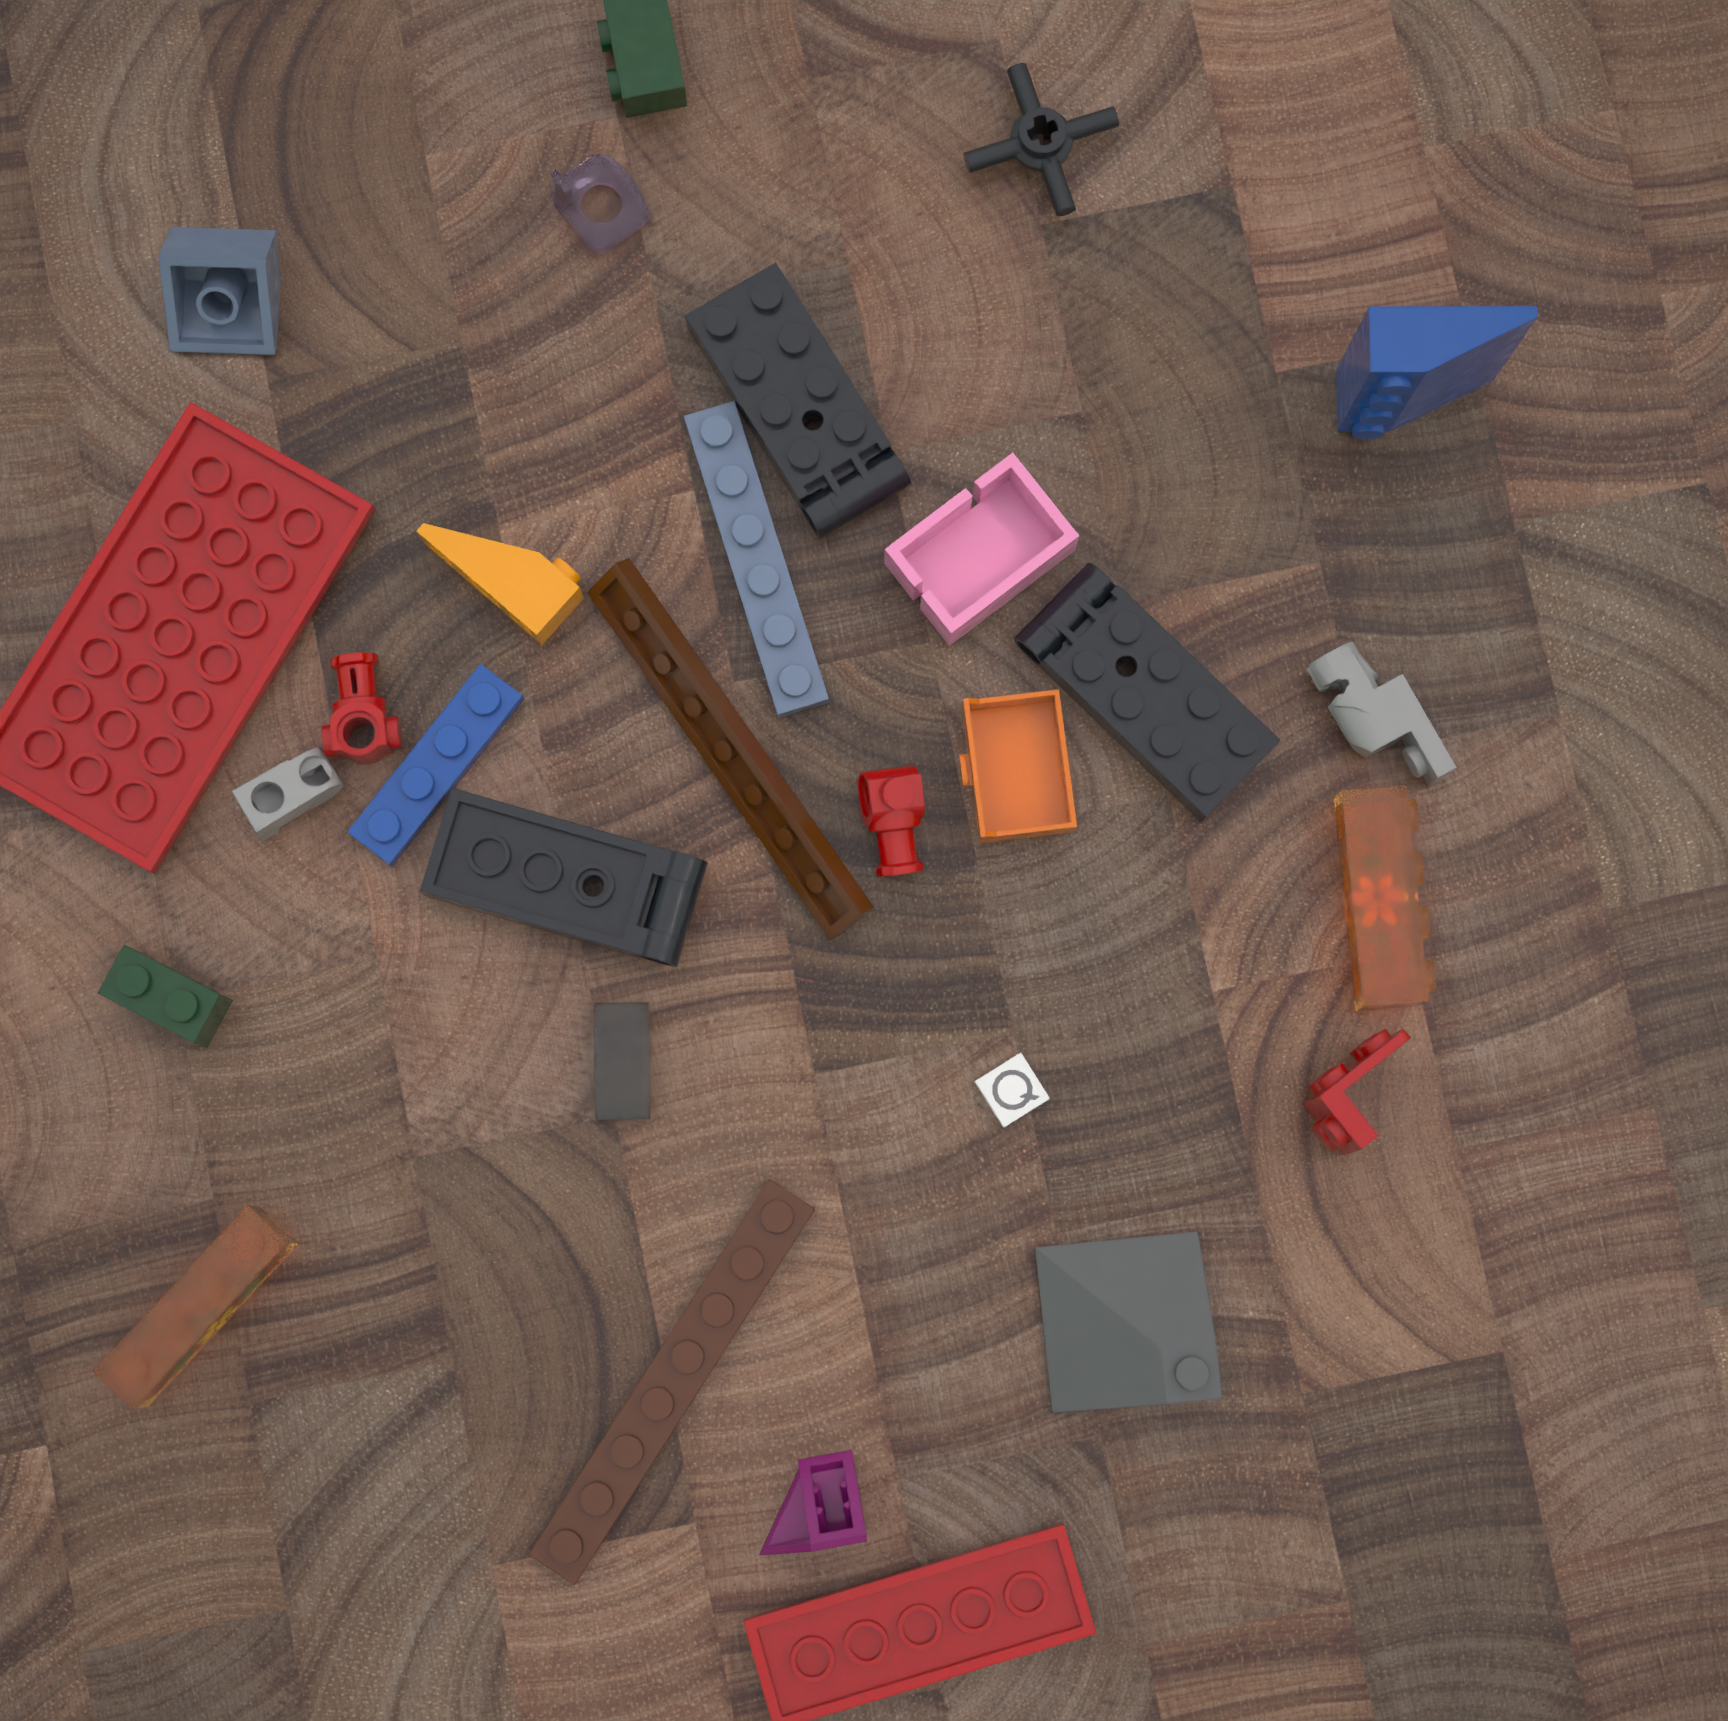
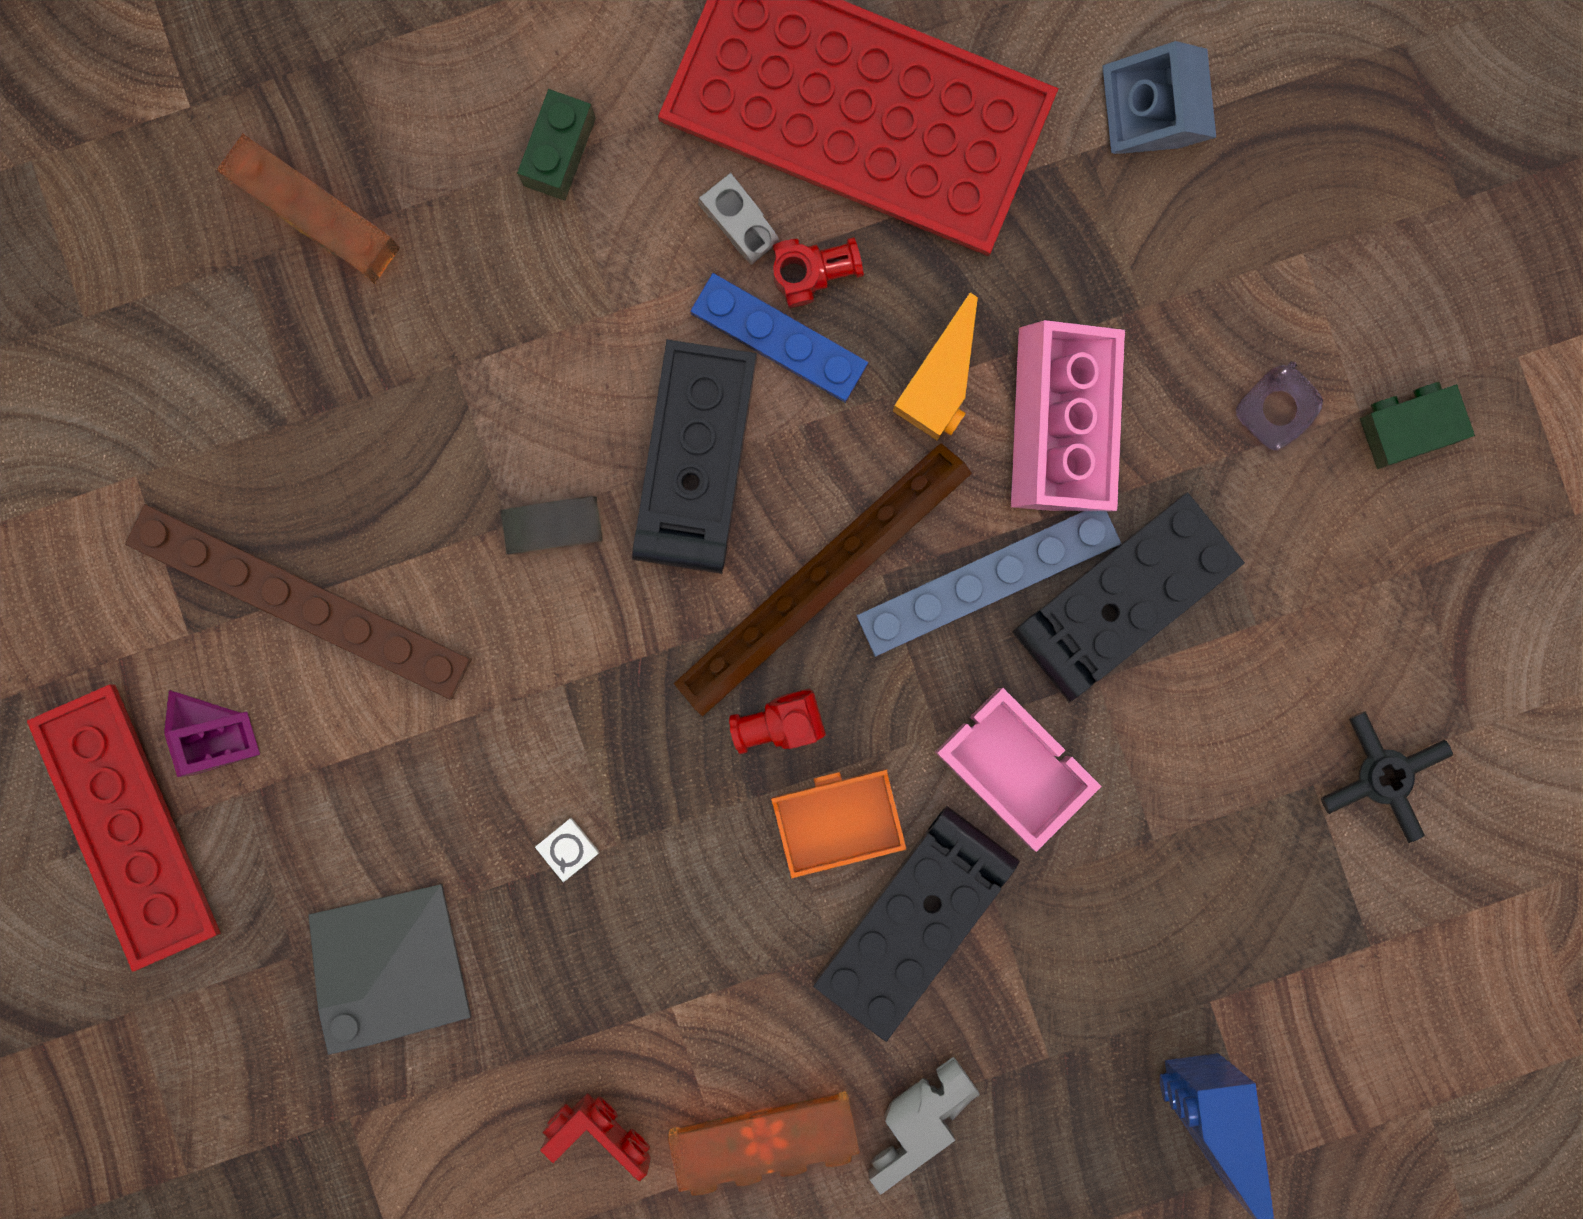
camera: 85 degrees right, 5 degrees up
none -> bright pink slope [1011,320,1125,511]

